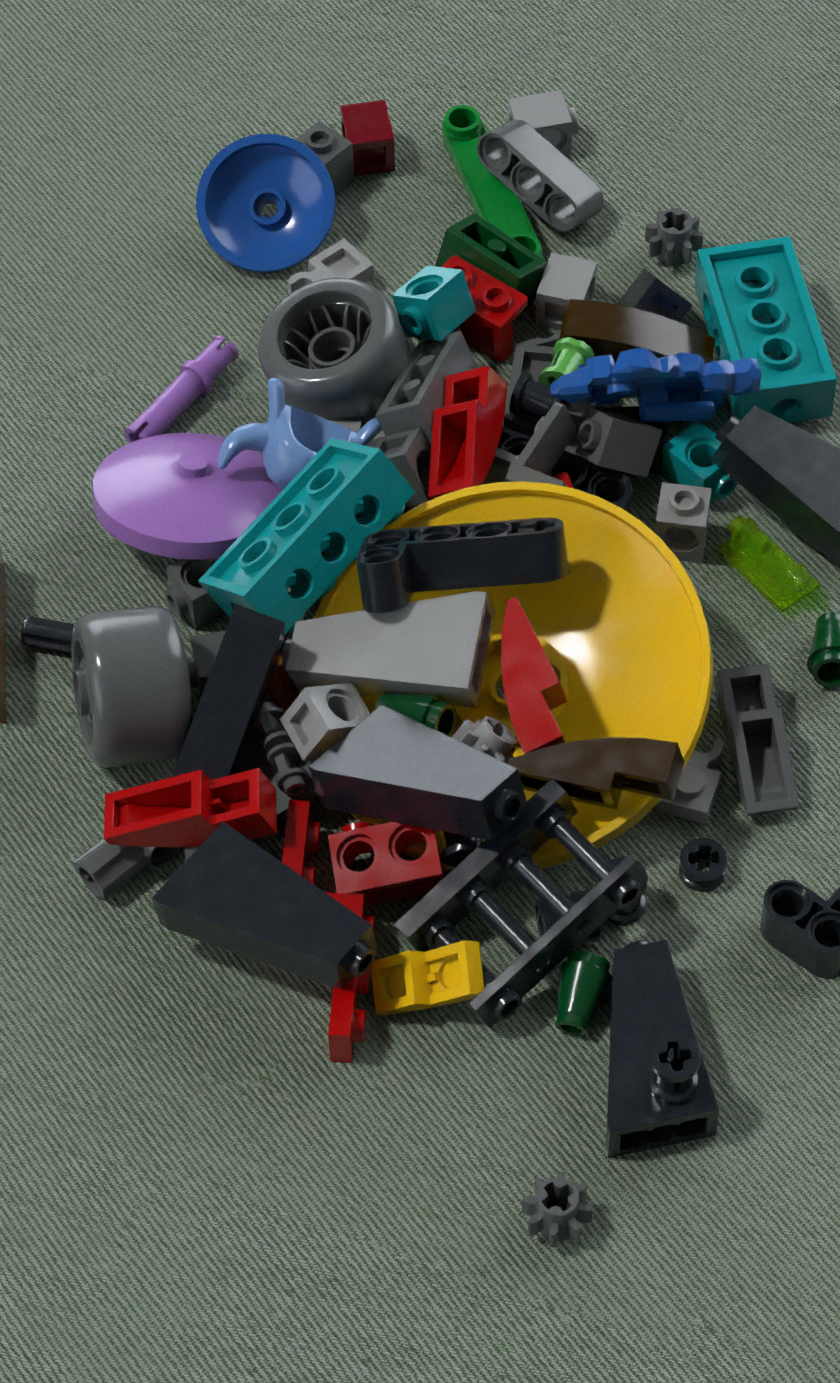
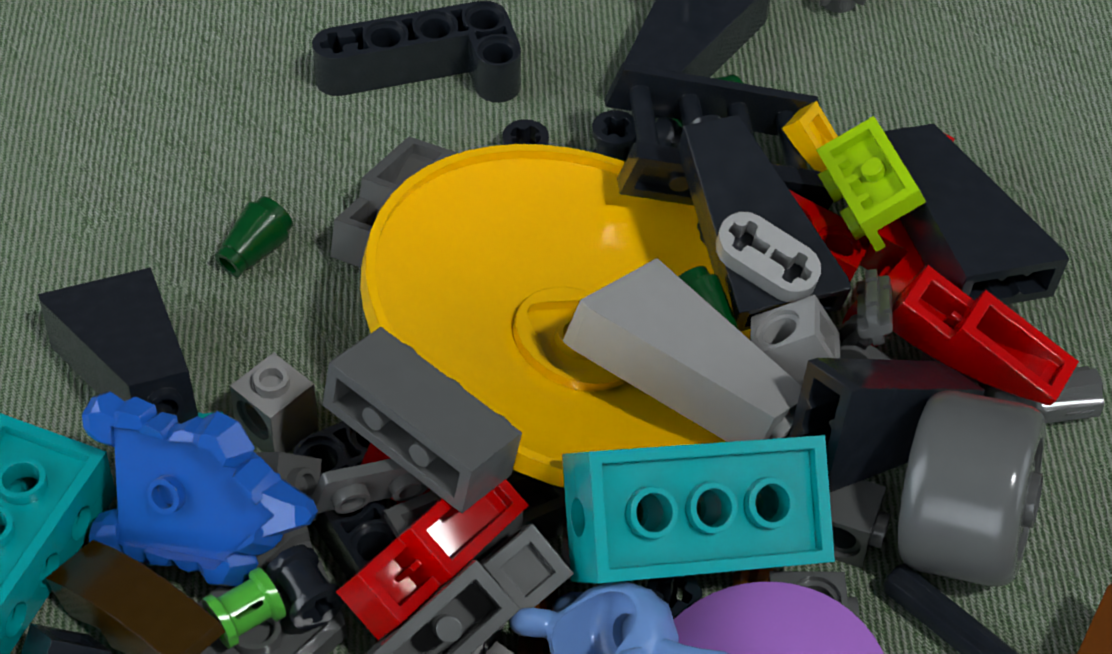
camera: 150 degrees left, 5 degrees down
black beam [356,518,569,613] -> none
light grey gear [452,716,516,764] -> none
red slope [501,597,568,754] -> none
dark brown slope [508,737,684,810] -> none
clear neon green hinge [716,515,820,613] -> none
none -> dark grey brick [322,327,522,513]
none -> light grey beam [716,212,821,303]
none -> lime bracket [816,116,926,252]
none -> dark grey axle [857,269,893,345]

